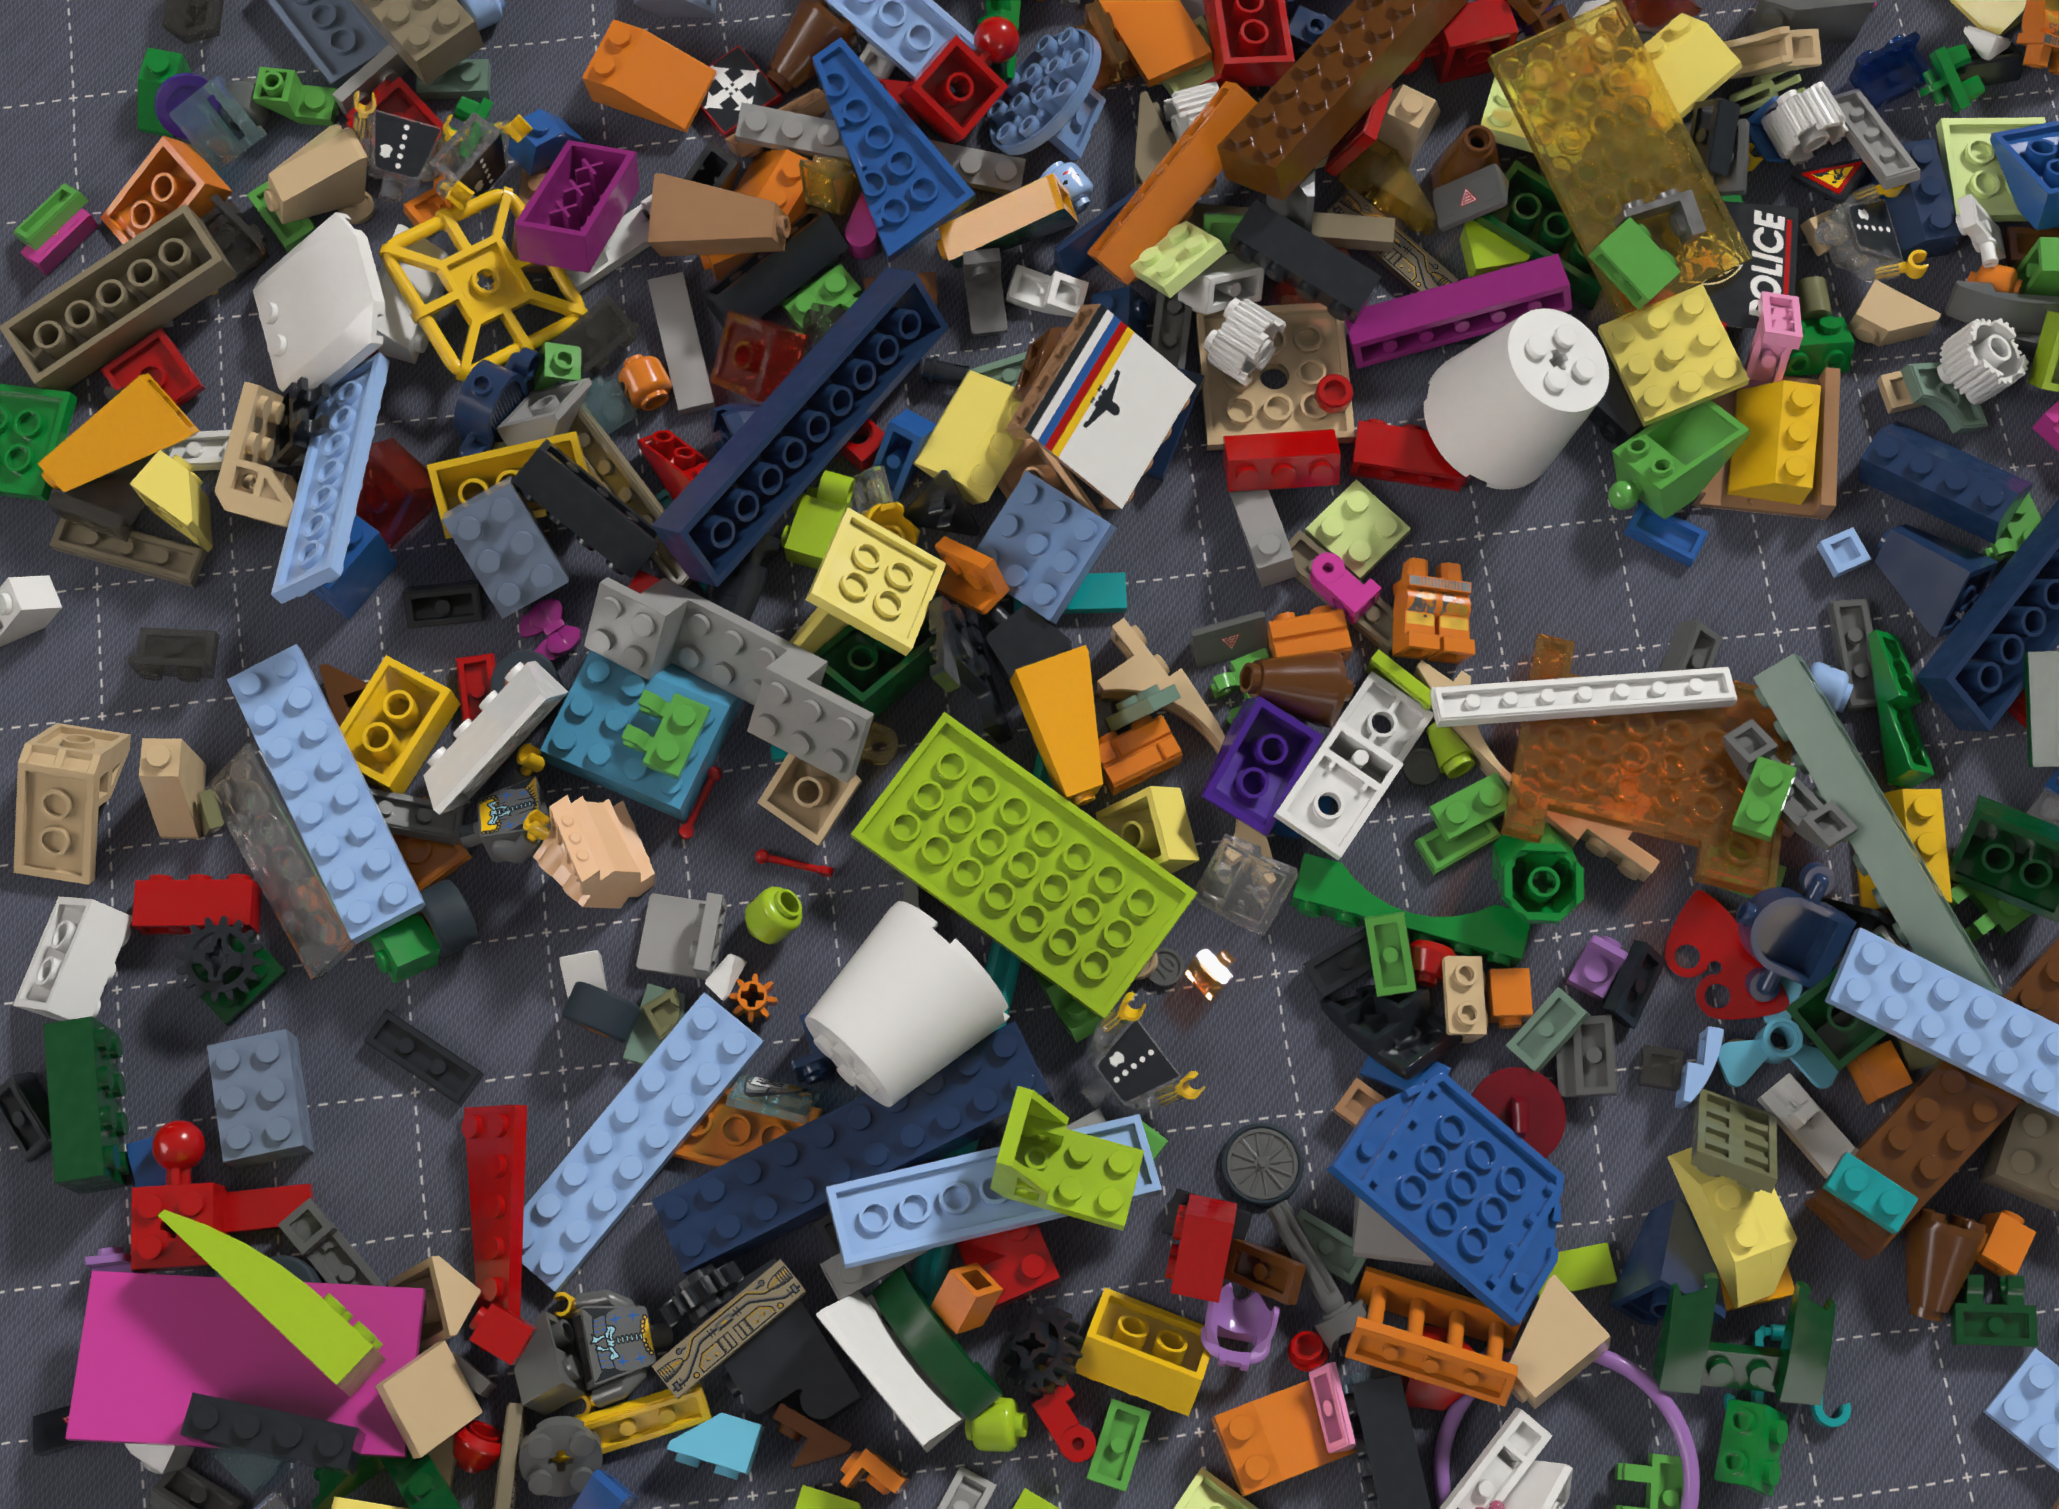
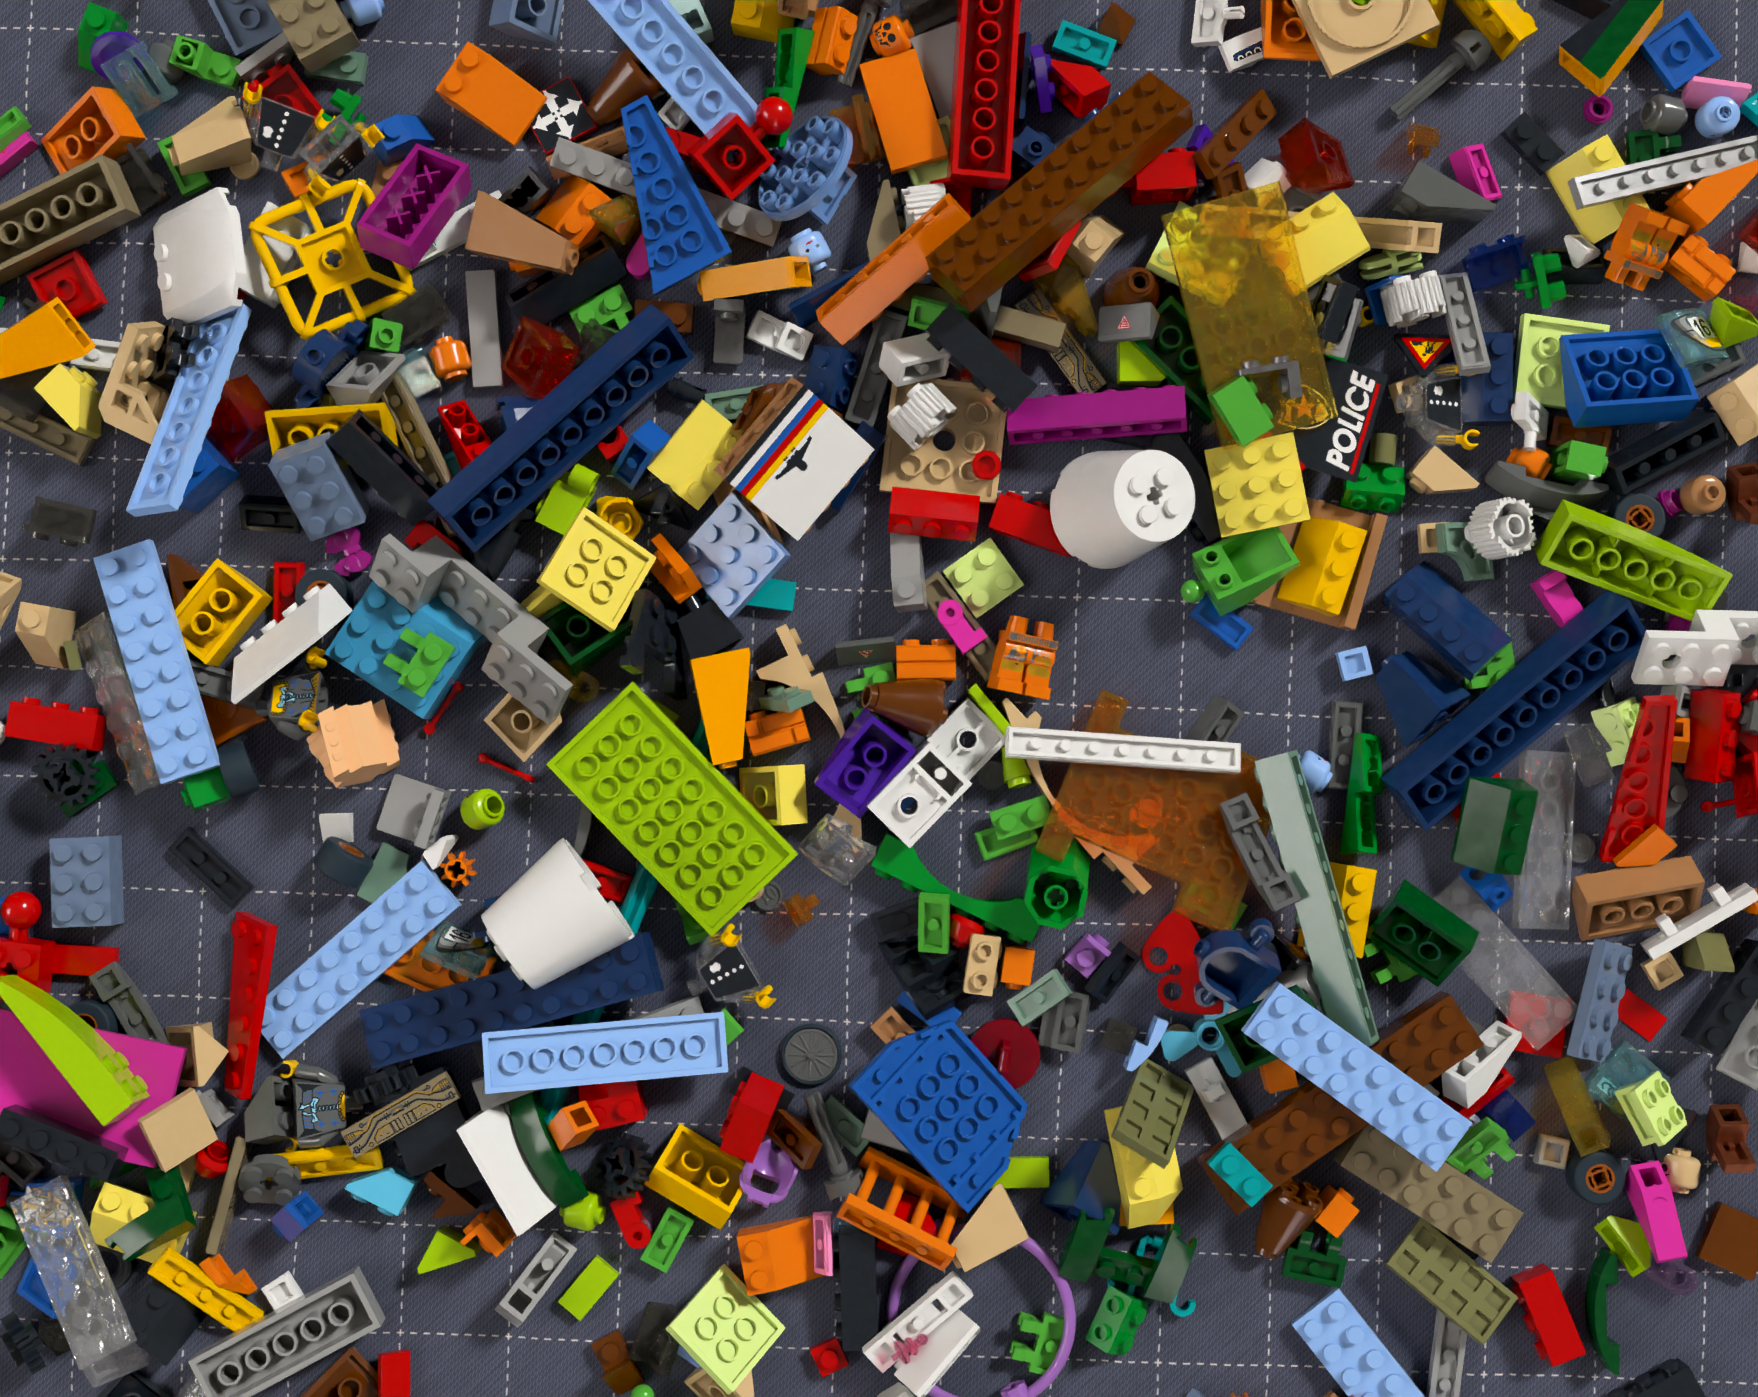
camera: 10 degrees right, 15 degrees up
red brick [469,1303,538,1366] -> none
olive tile [640,987,681,1043] -> none
clear plate [851,466,894,513] -> none
lime bracket [990,1086,1144,1231] -> none
yellowish green plate [1130,221,1227,298] -> none
red plate [1287,1331,1328,1372] -> none
bright green plate [1732,756,1797,842] -> none
bright pink bracket [1740,291,1803,389] -> none

